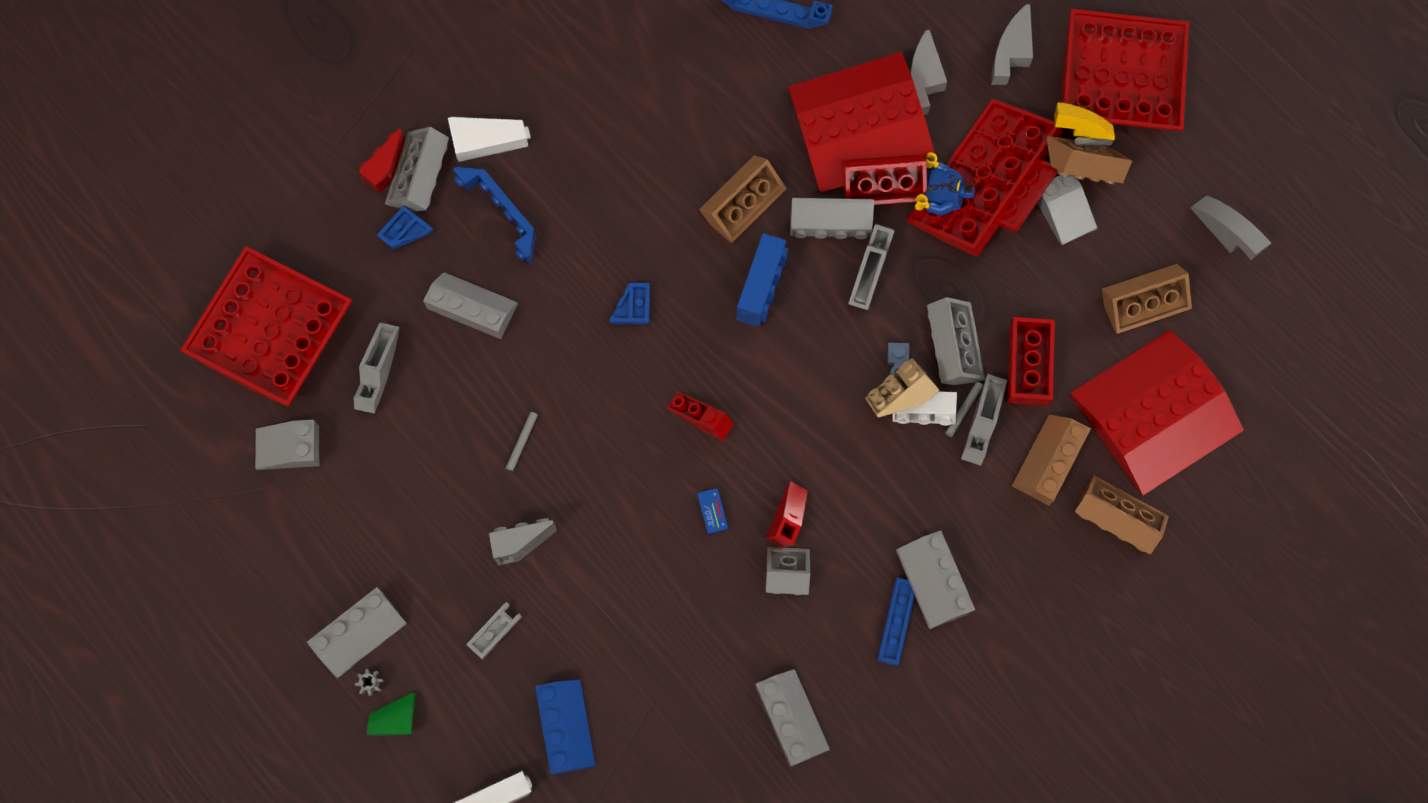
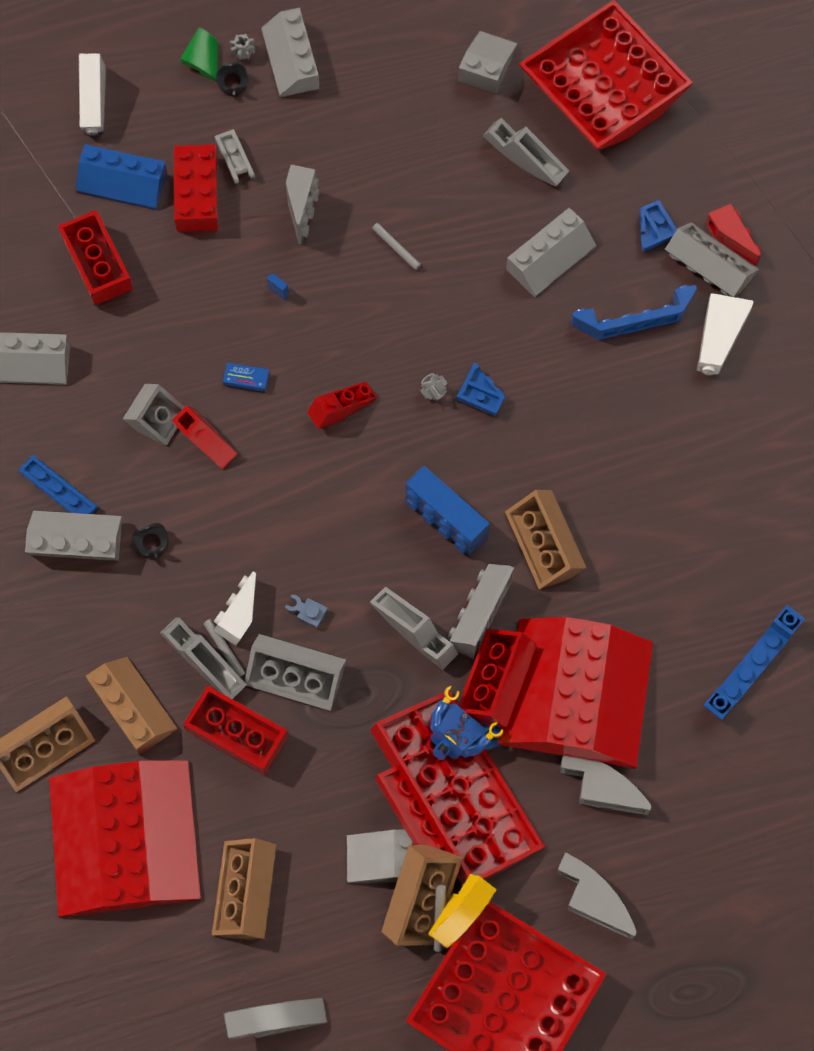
camera: 115 degrees right, 5 degrees down
tan slope [865,358,939,418] -> none
none -> red brick [58,210,133,306]
none -> black piece [133,523,168,558]
none -> red brick [174,144,219,232]
none -> black piece [216,62,248,96]
none -> blue tile [267,273,289,300]
none -> light grey gear [420,373,447,400]

